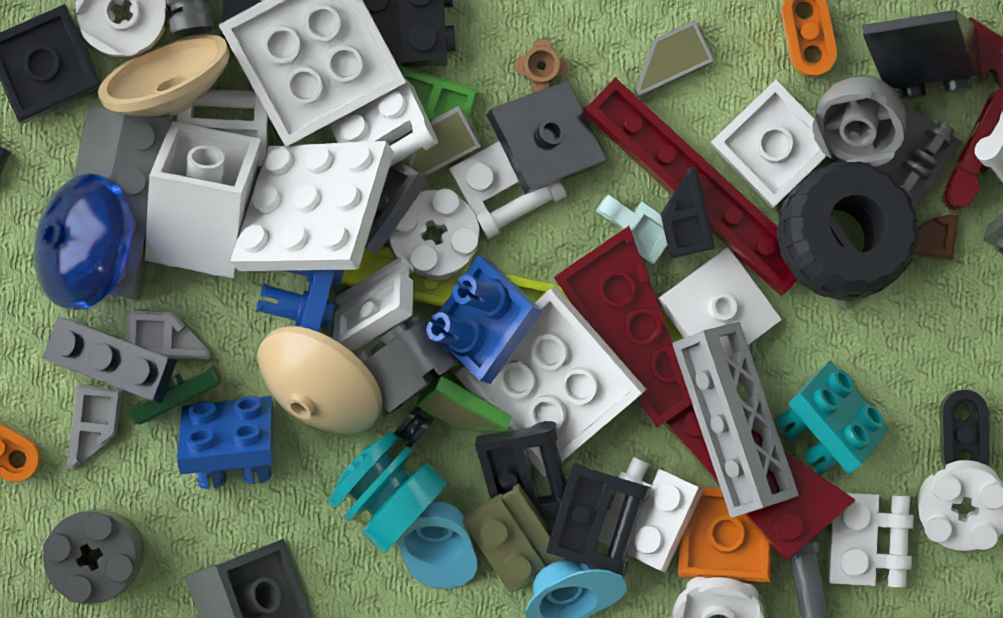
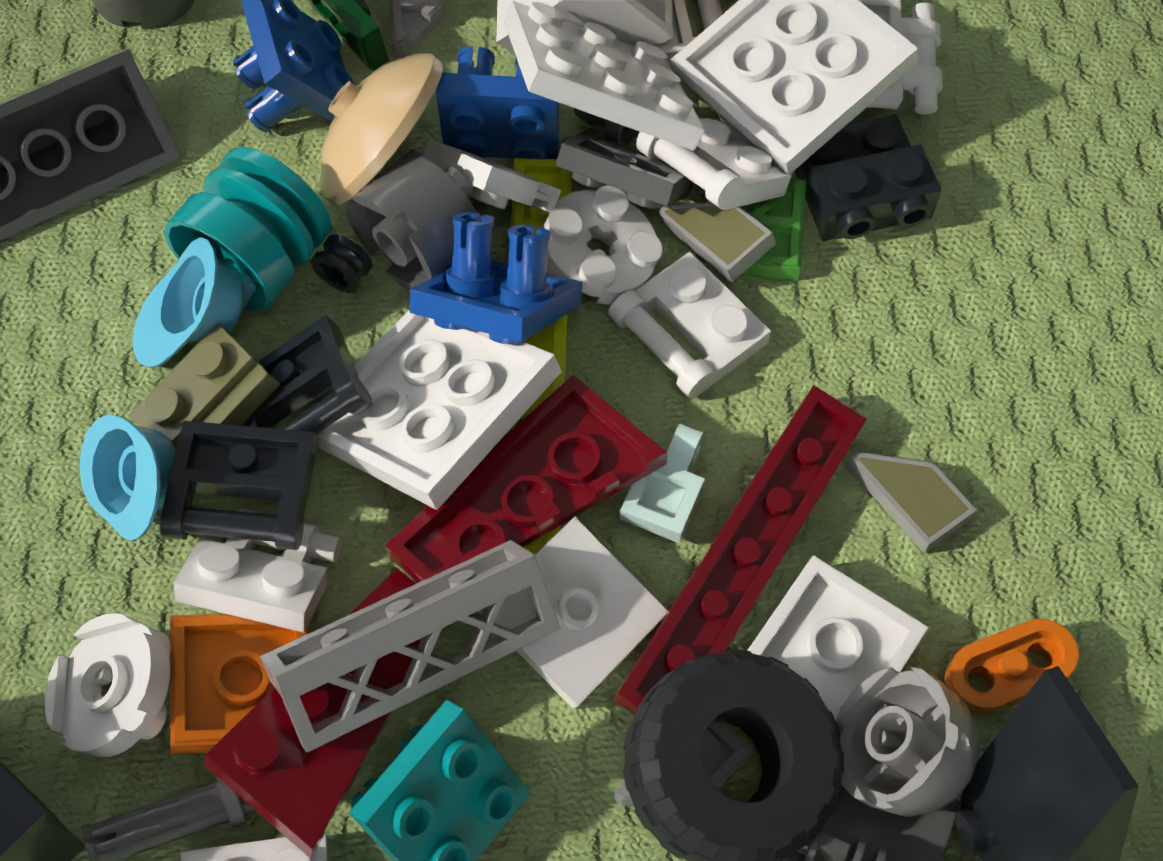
camera: 80 degrees right, 25 degrees down
tile [416,376,512,432] -> none
black plate [486,81,607,195] -> none
medium nougat plate [515,39,568,92] -> none
black tile [660,166,715,259] -> none

